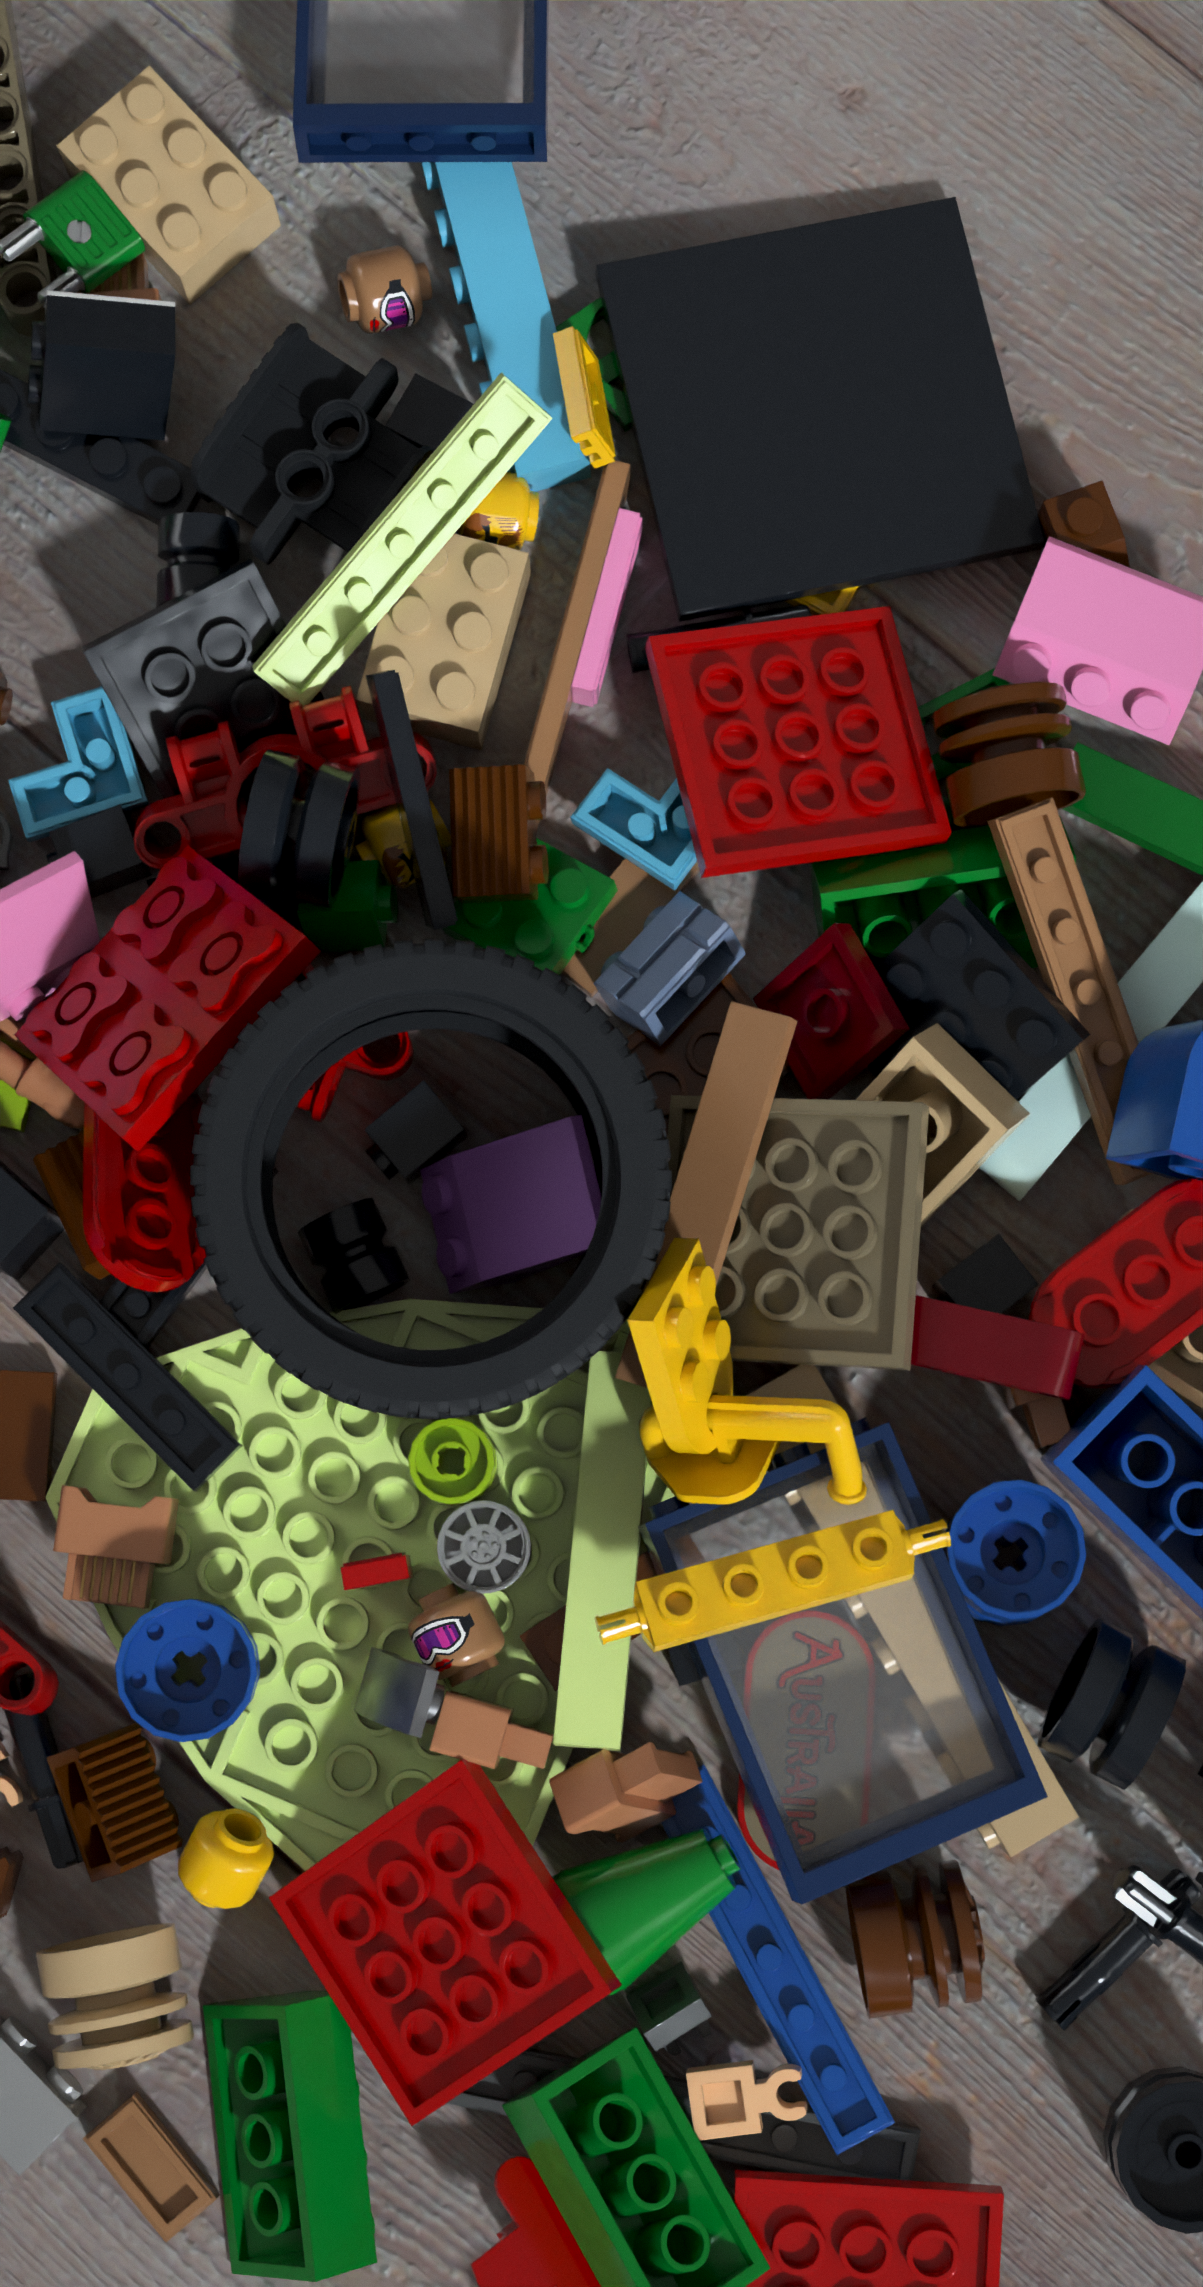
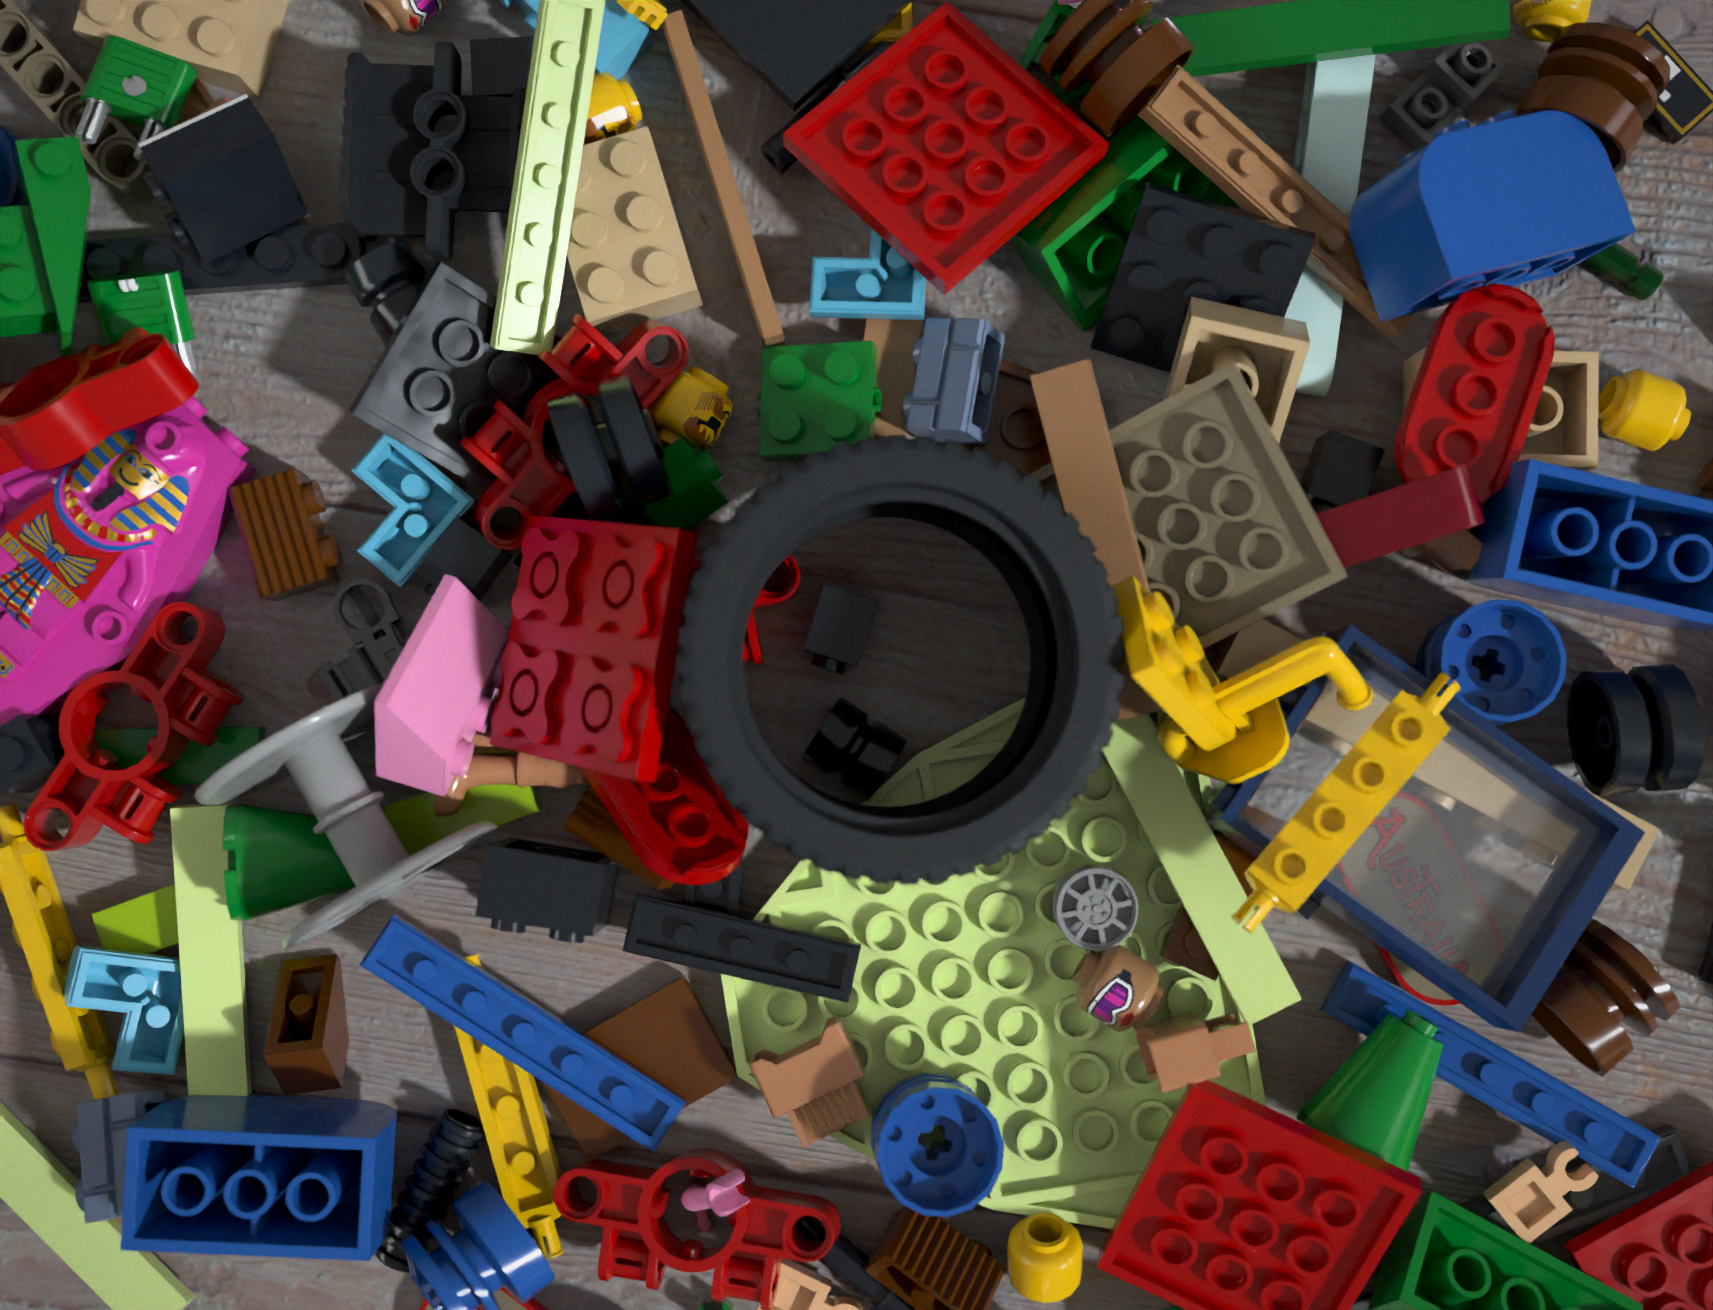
camera: 35 degrees left, 5 degrees up
red tile [340,1552,414,1590] -> none
flat silver slope [354,1647,445,1738] -> none
black tile [366,670,458,930] -> none
lime wheel [408,1418,498,1506] -> none
medium lavender slope [420,1115,601,1294] -> none
reddish brown brick [449,764,549,904] -> none
nougat piece [549,1742,703,1843] -> none
bright pink tile [571,508,643,707] -> none
dark grey tile [626,1961,712,2056] -> none
dark red plate [753,923,910,1100] -> none

